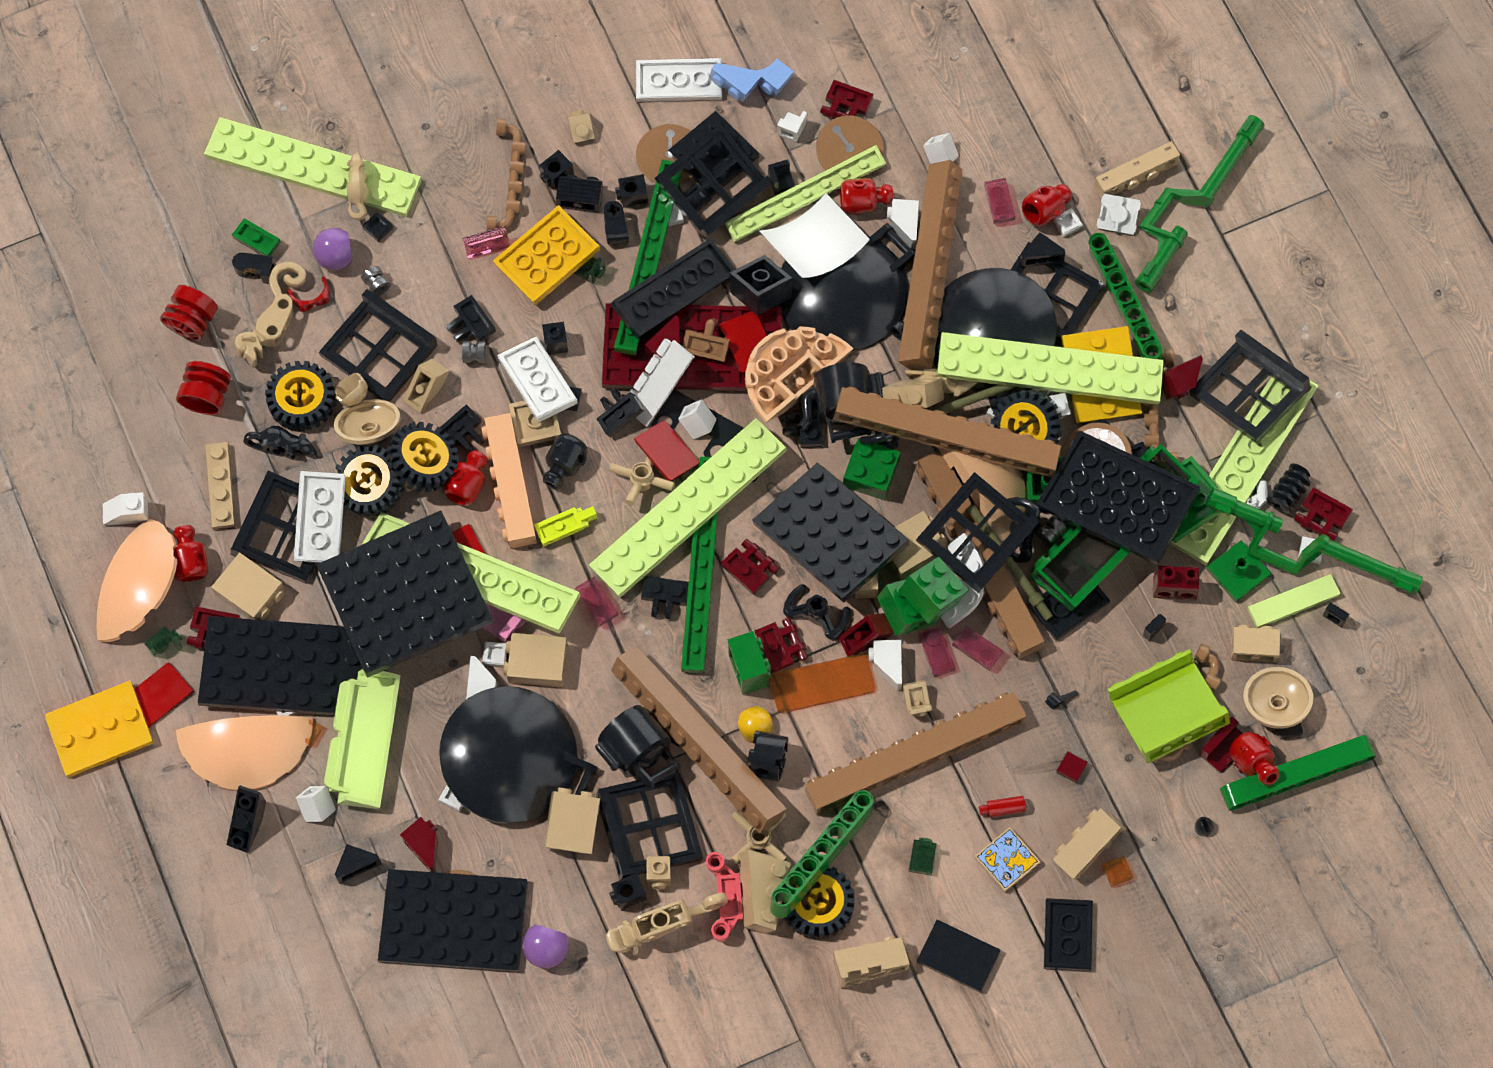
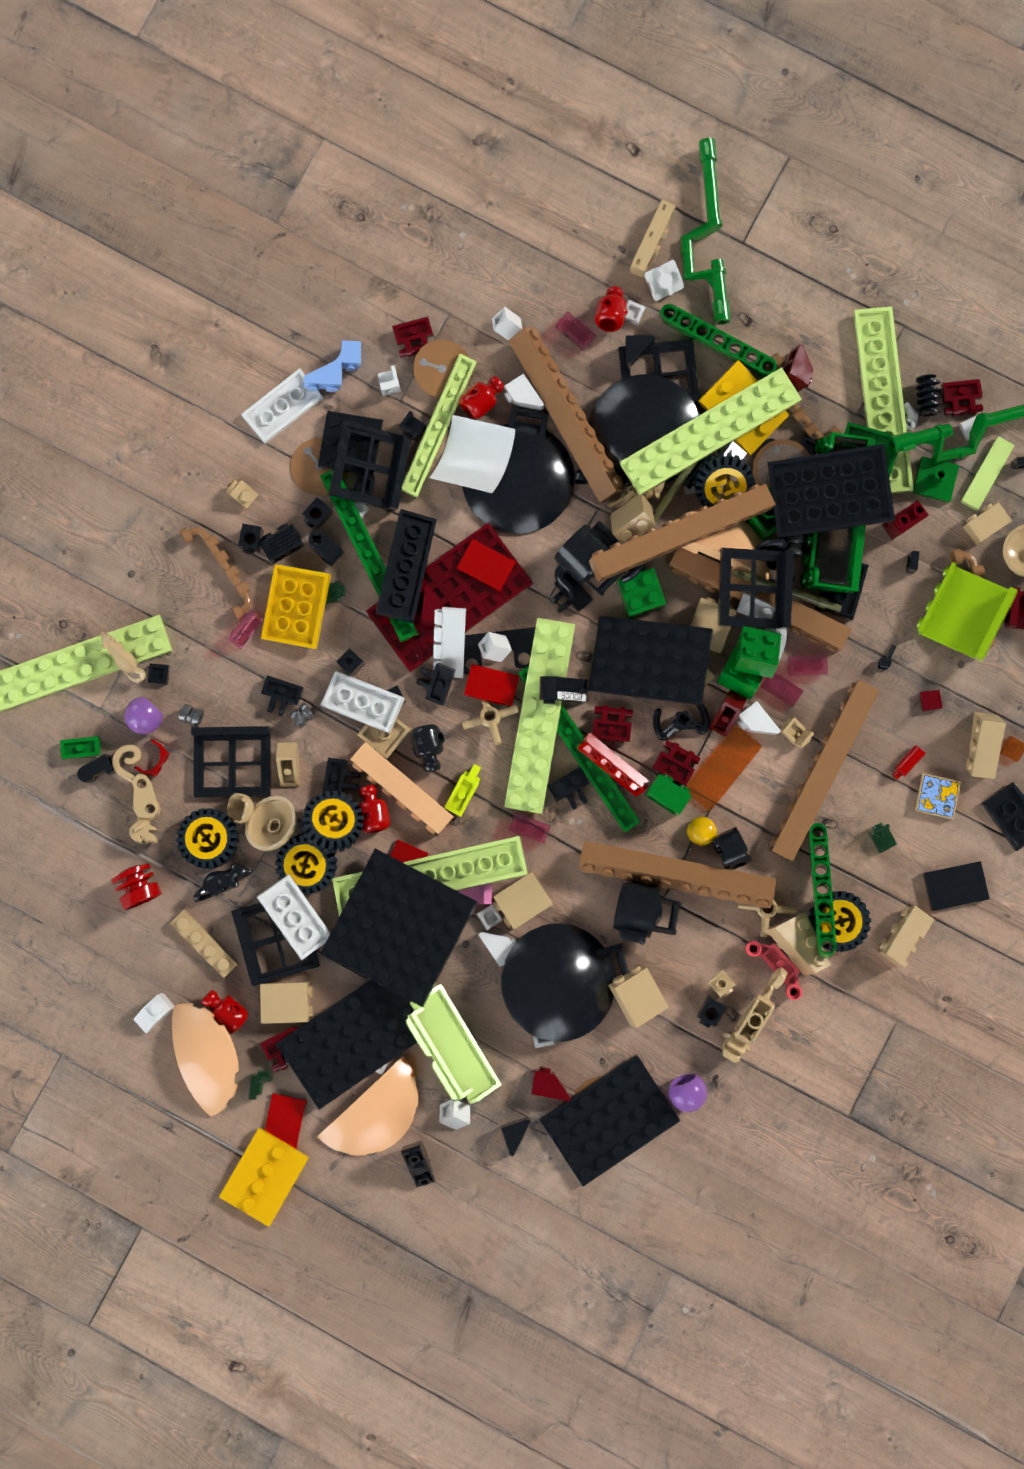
camera: 35 degrees left, 15 degrees up
red wheel [160,285,218,341] -> none
black window [596,772,703,880] -> none
medium nougat plate [683,318,730,362] -> none
black brick [730,255,792,316] -> none
light nougat brick [745,327,853,423] -> none
black window [1189,330,1310,443] -> none
none -> black door [539,676,588,704]
none -> fence [577,732,648,797]

